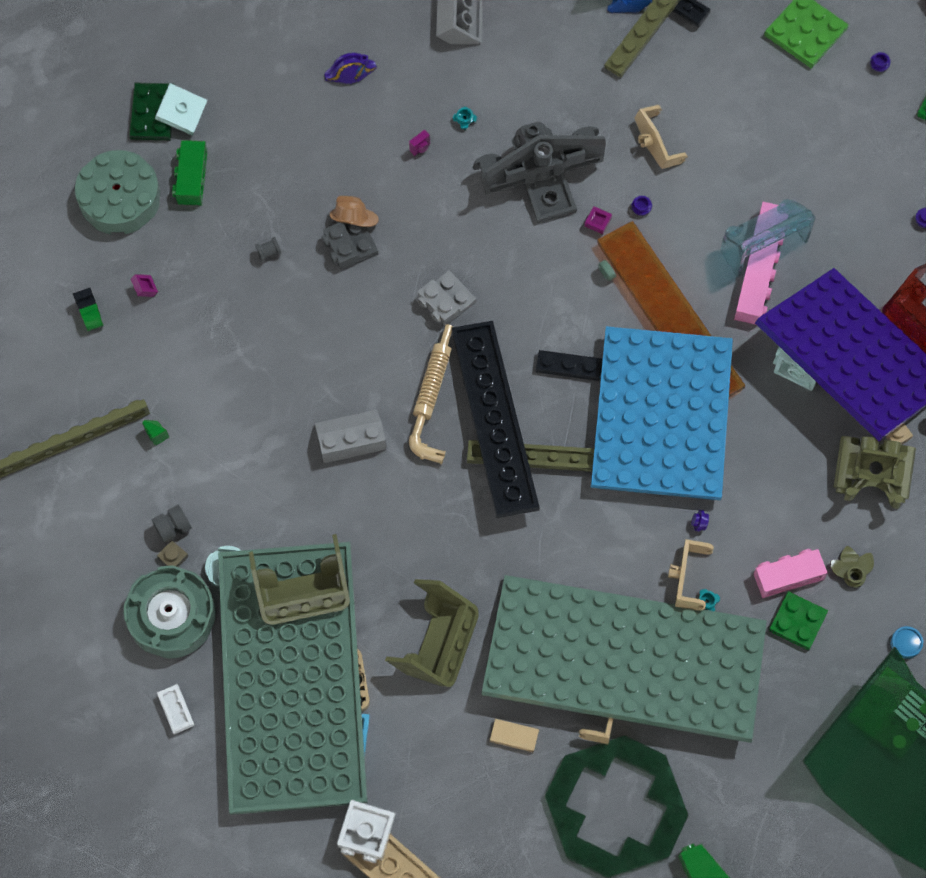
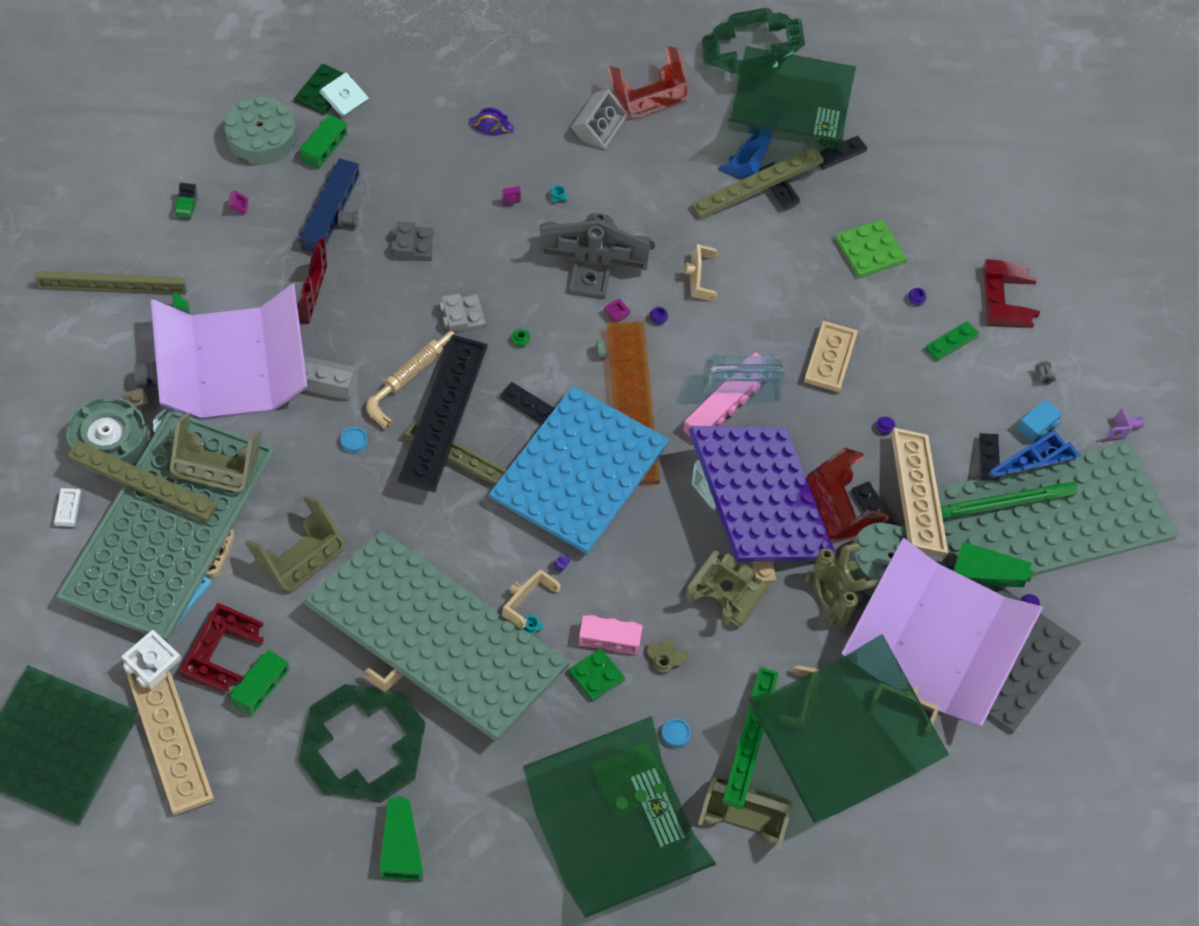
camera: 20 degrees right, 10 degrees down
medium nougat piece [330,195,379,227] -> none
tan tile [490,719,539,753] -> none
none -> olive plate [68,440,217,522]
none -> lavender piece [151,284,308,420]
none -> dark red wedge [180,602,264,692]
none -> green brick [230,649,290,717]
none -> dark red wedge [297,238,328,324]
none -> dark blue brick [298,158,360,253]
none -> dark azure piece [341,427,368,454]
none -> green plate [512,329,530,347]
none -> tan plate [804,321,858,393]

